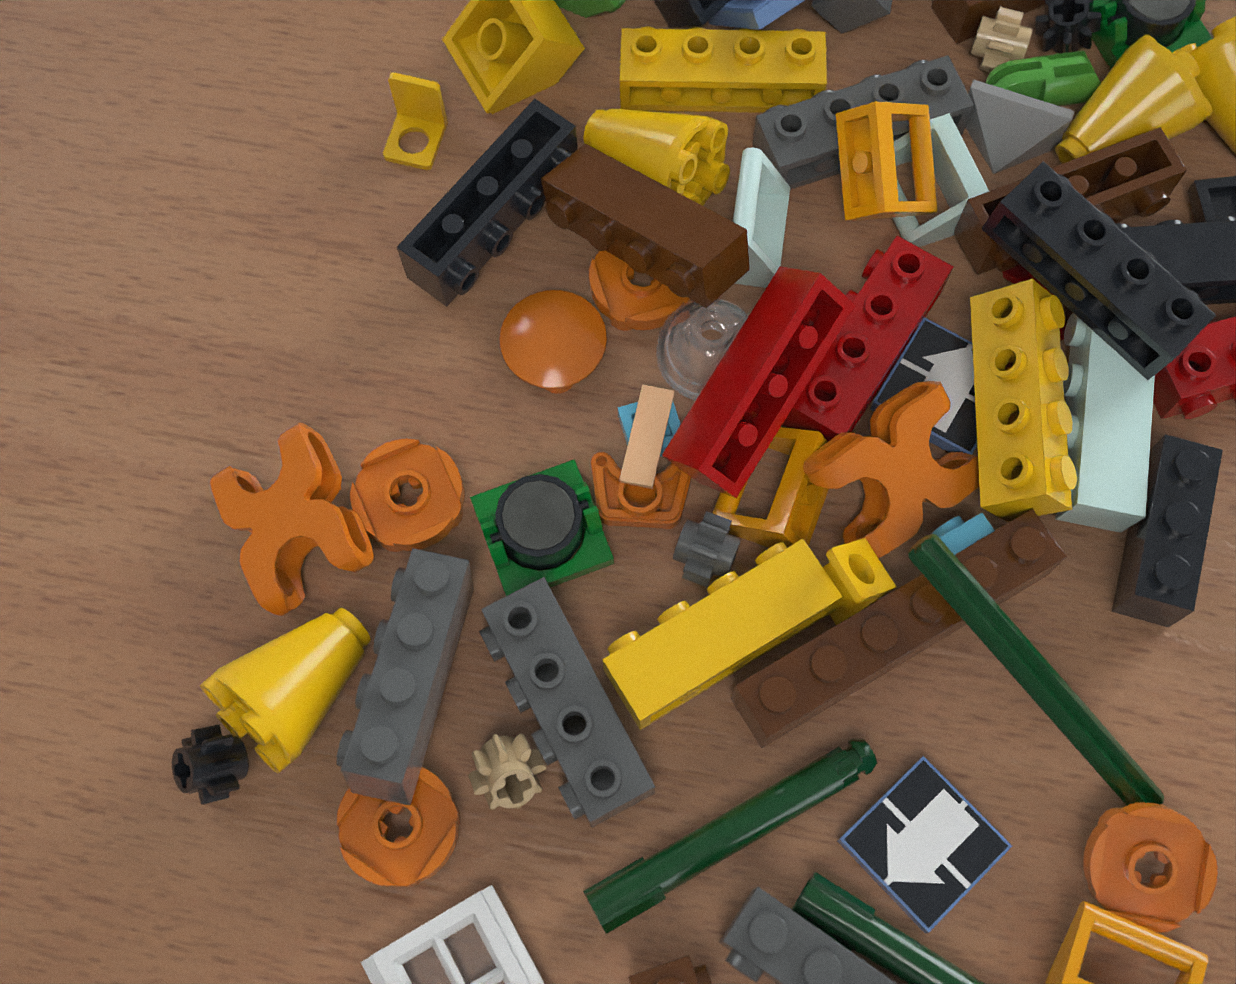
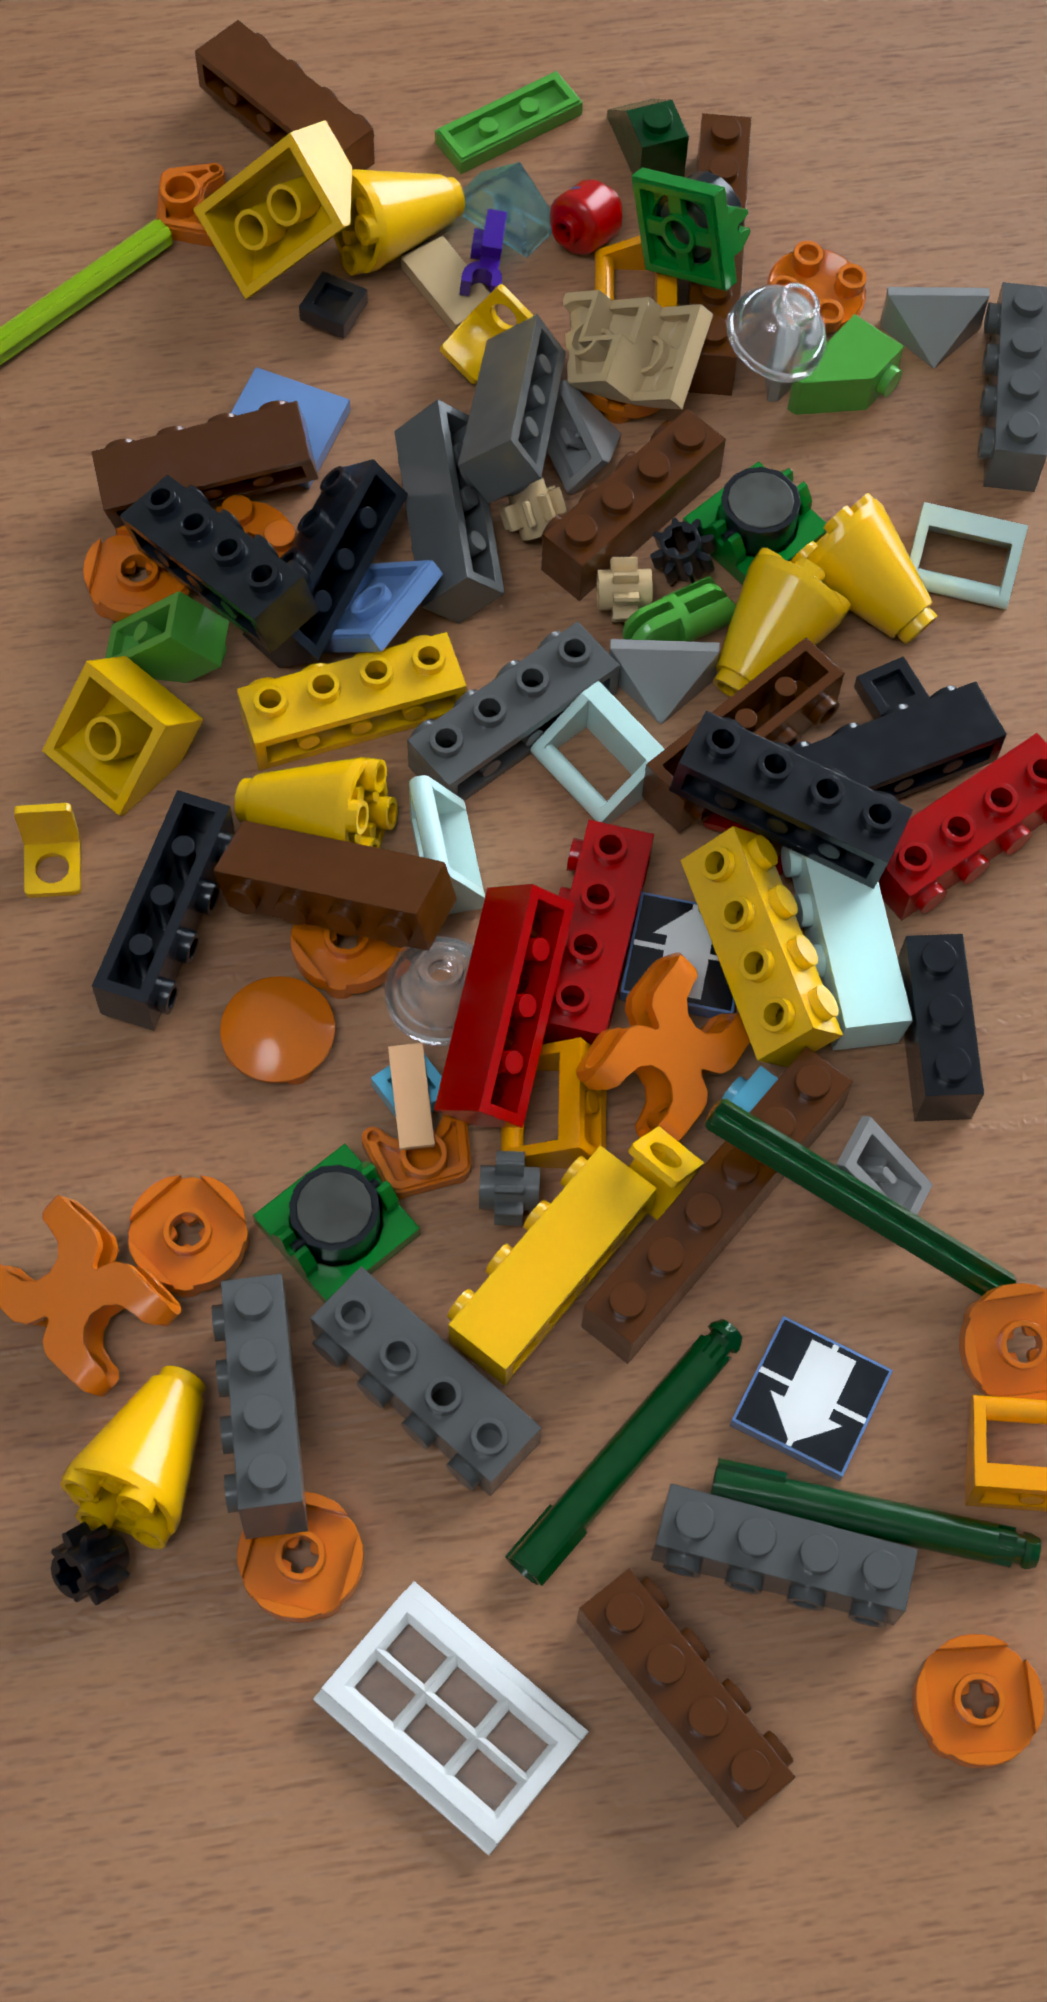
camera: 25 degrees left, 5 degrees down
tan gear [468,734,546,810] -> none
light orange tile [836,101,938,221] -> none
none -> light grey slope [836,1116,933,1215]

